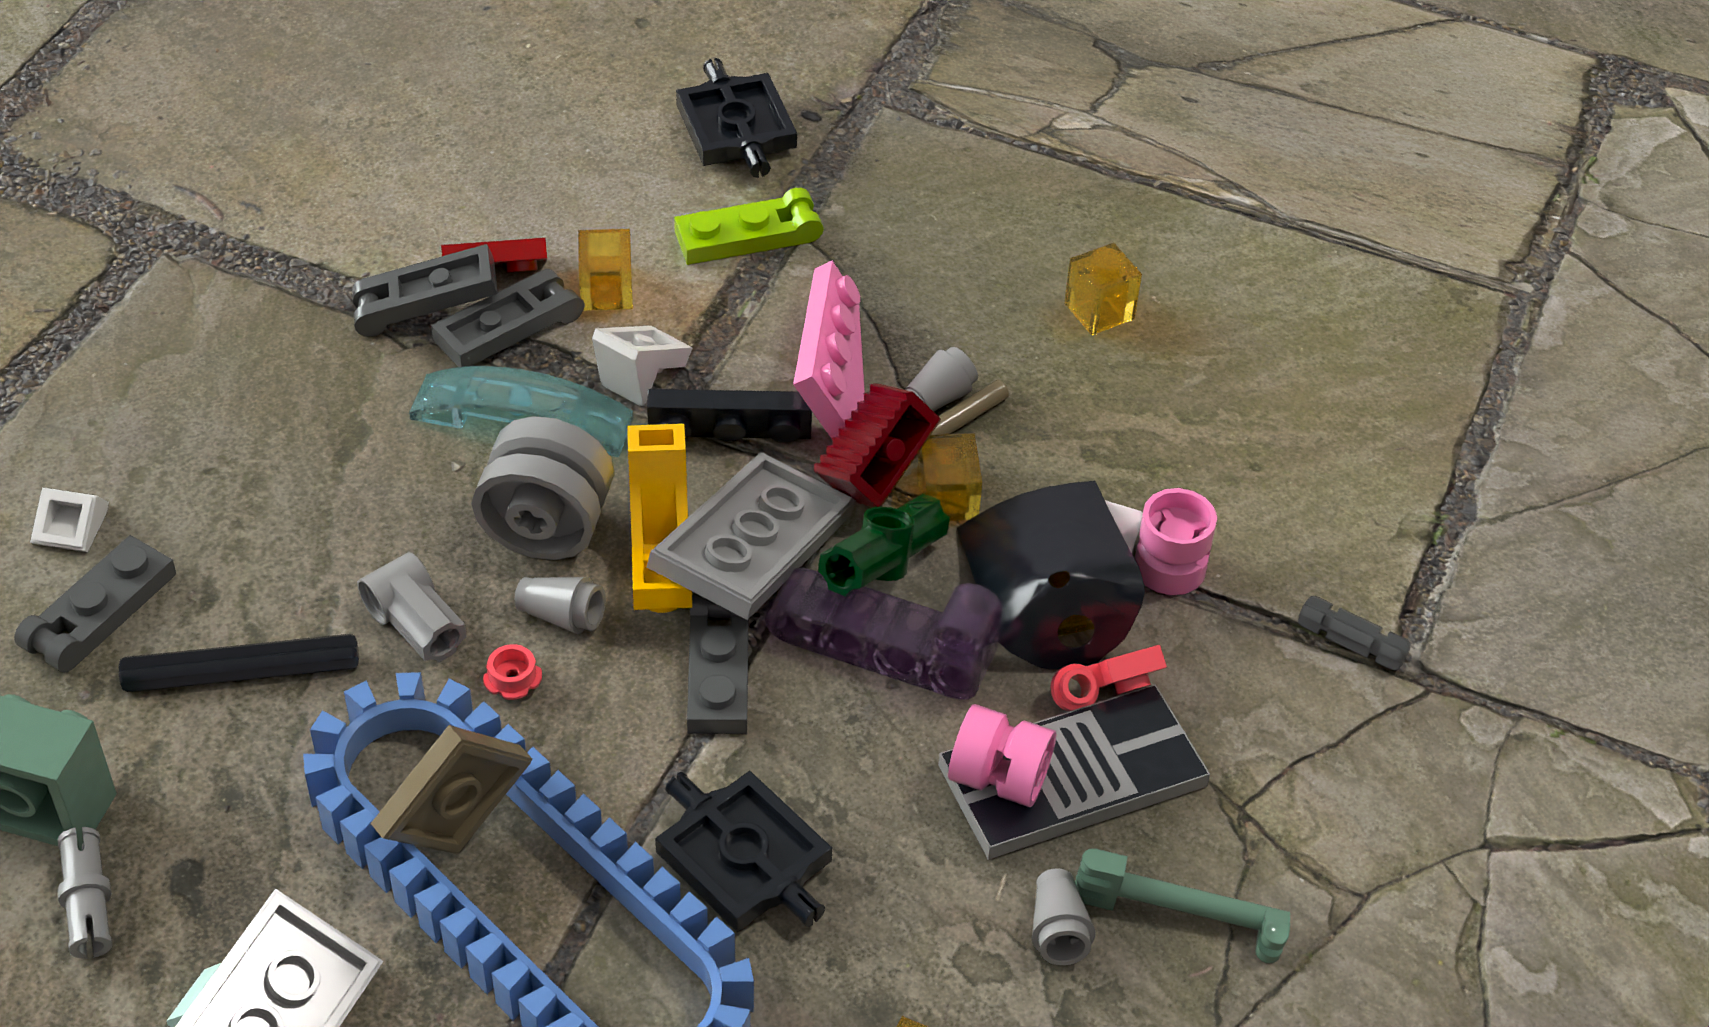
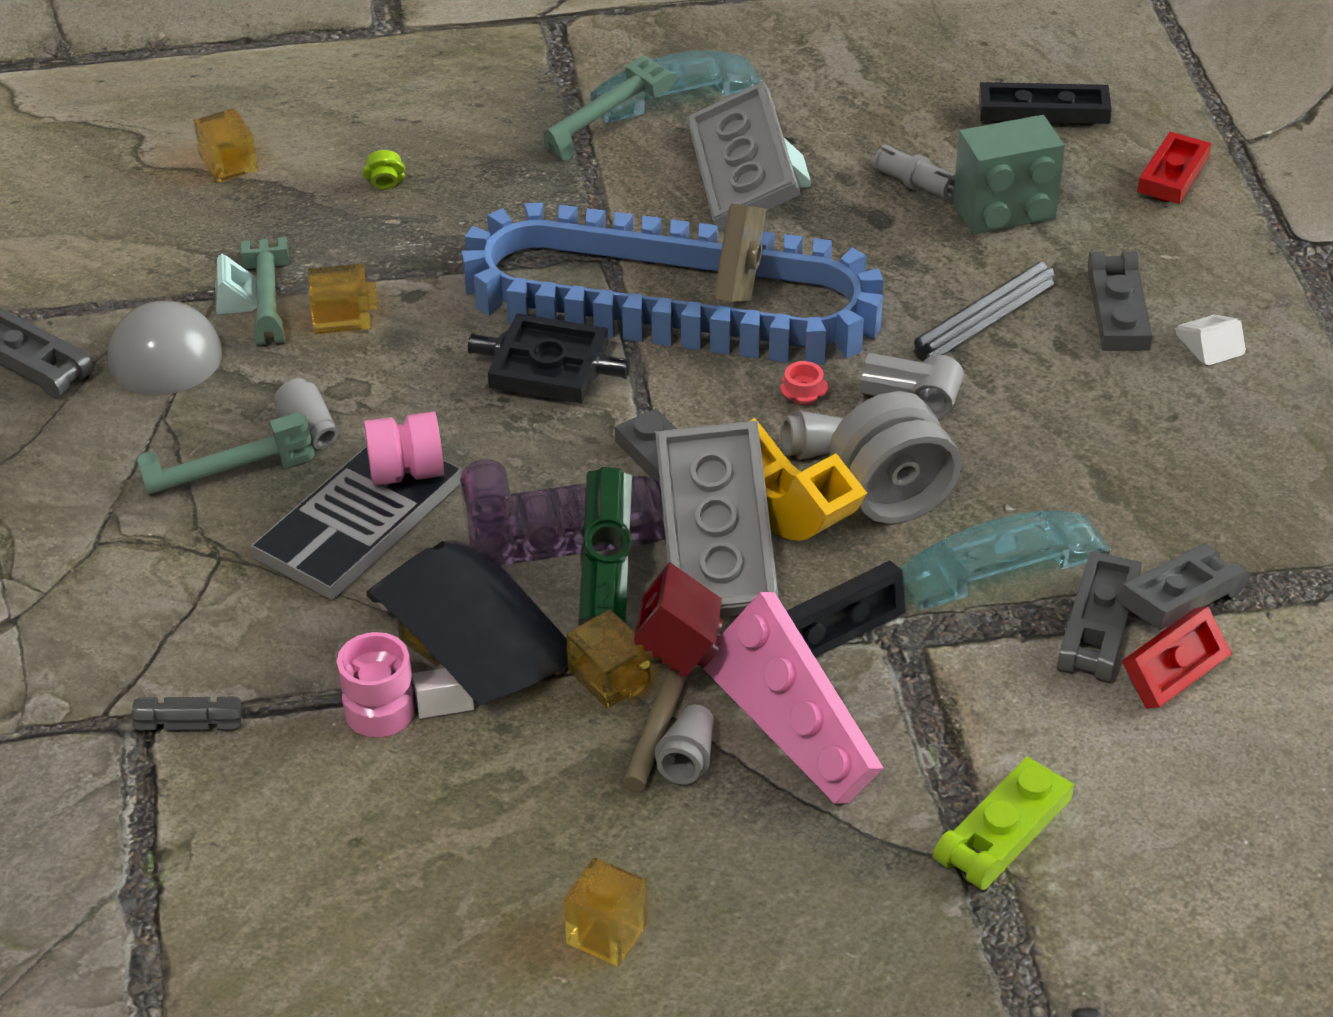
camera: 150 degrees right, 5 degrees down
clear yellow brick [578,229,633,311] -> none
white slope [592,326,692,406] -> none
black plate [676,58,797,178] -> none
coral plate [1050,645,1167,712] -> none

